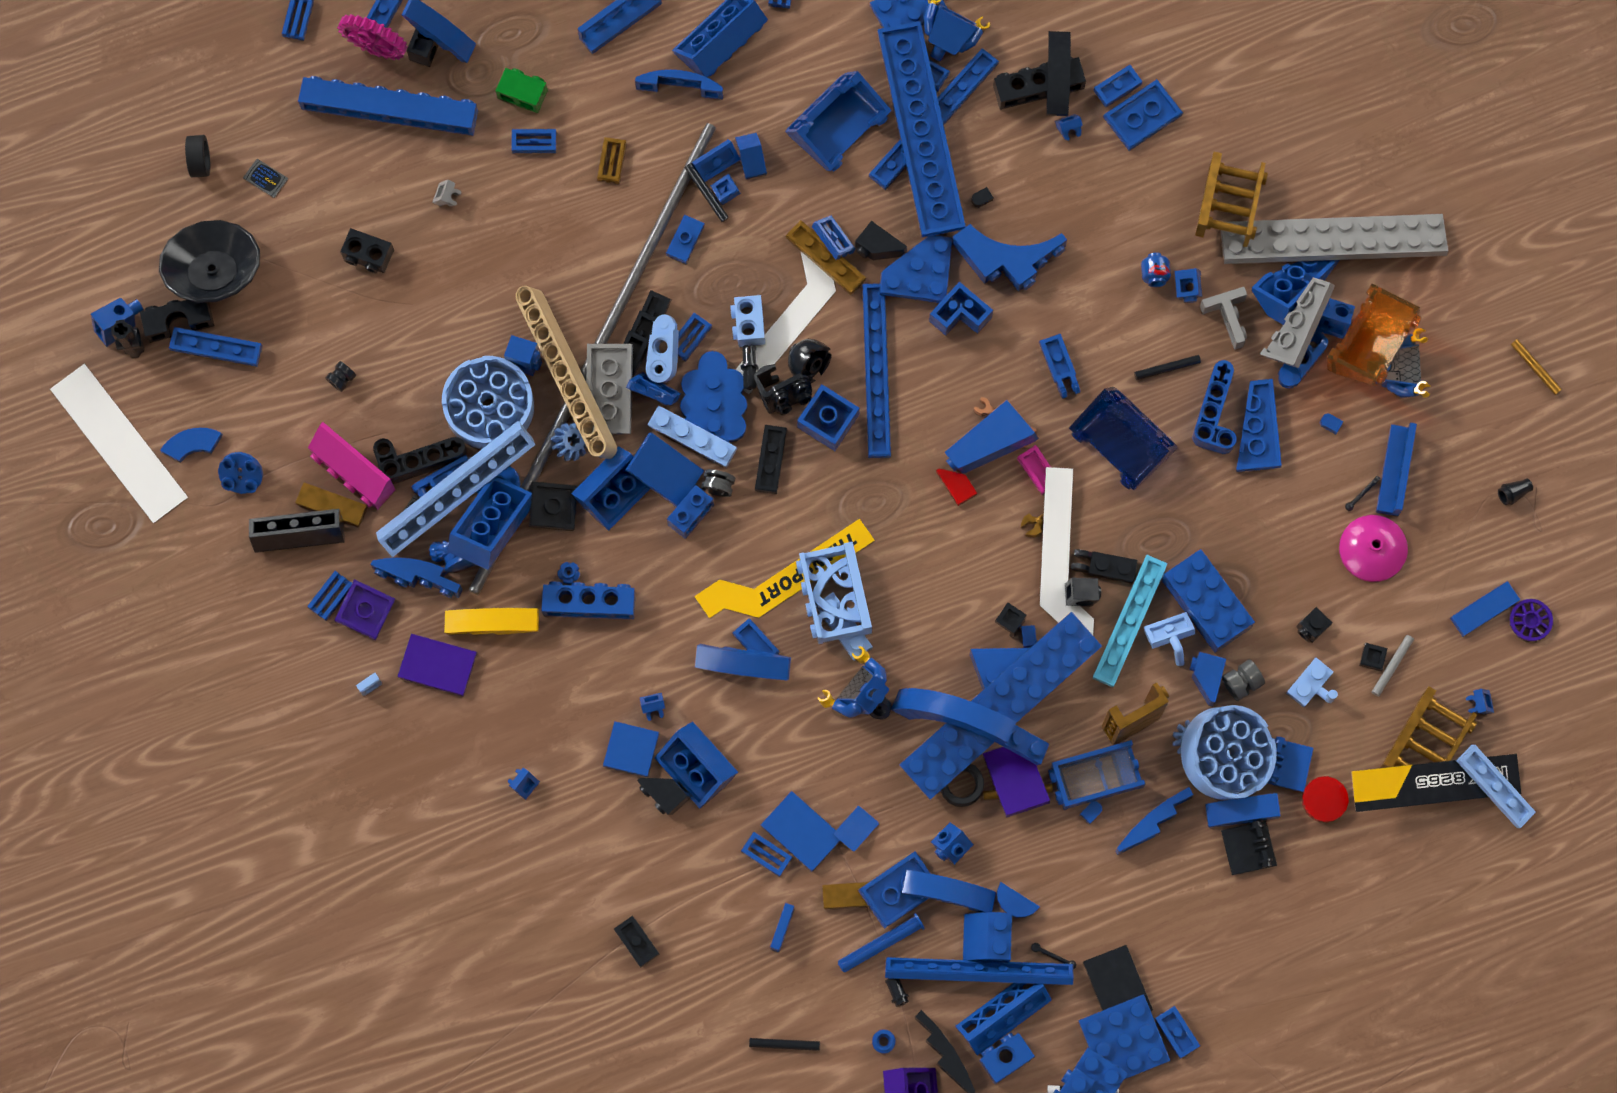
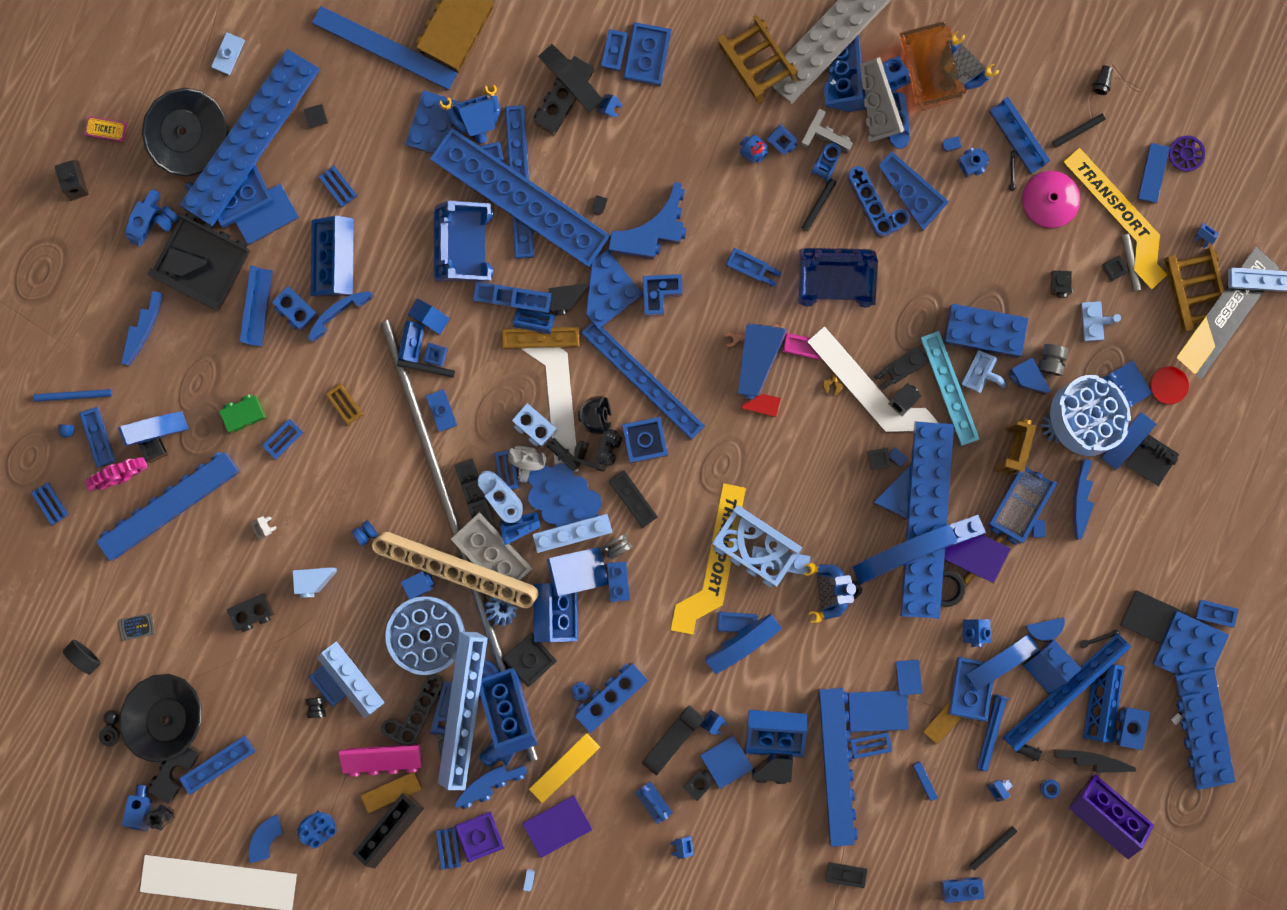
camera: 45 degrees left, 10 degrees up
none -> black plate [99,710,120,746]
none -> blue brick [272,286,318,331]
none -> light blue slope [293,568,337,598]
none -> blue tile [309,665,346,707]
none -> light blue brick [317,642,385,719]
none -> blue wheel [351,520,378,546]
none -> blue slope [473,282,552,313]
none -> light grey tile [507,445,546,483]
none -> blue hinge [635,781,673,824]
none -> black beam [641,705,705,776]
none -> black brick [683,769,713,801]
none -> blue piece [811,143,841,182]
none -> blue brick [818,687,858,847]
none -> blue brick [941,877,985,903]
none -> blue brick [957,147,989,178]
none -> blue tile [987,779,1013,802]
none -> black bar [1052,113,1106,148]
none -> yellow sticker [1064,148,1167,289]

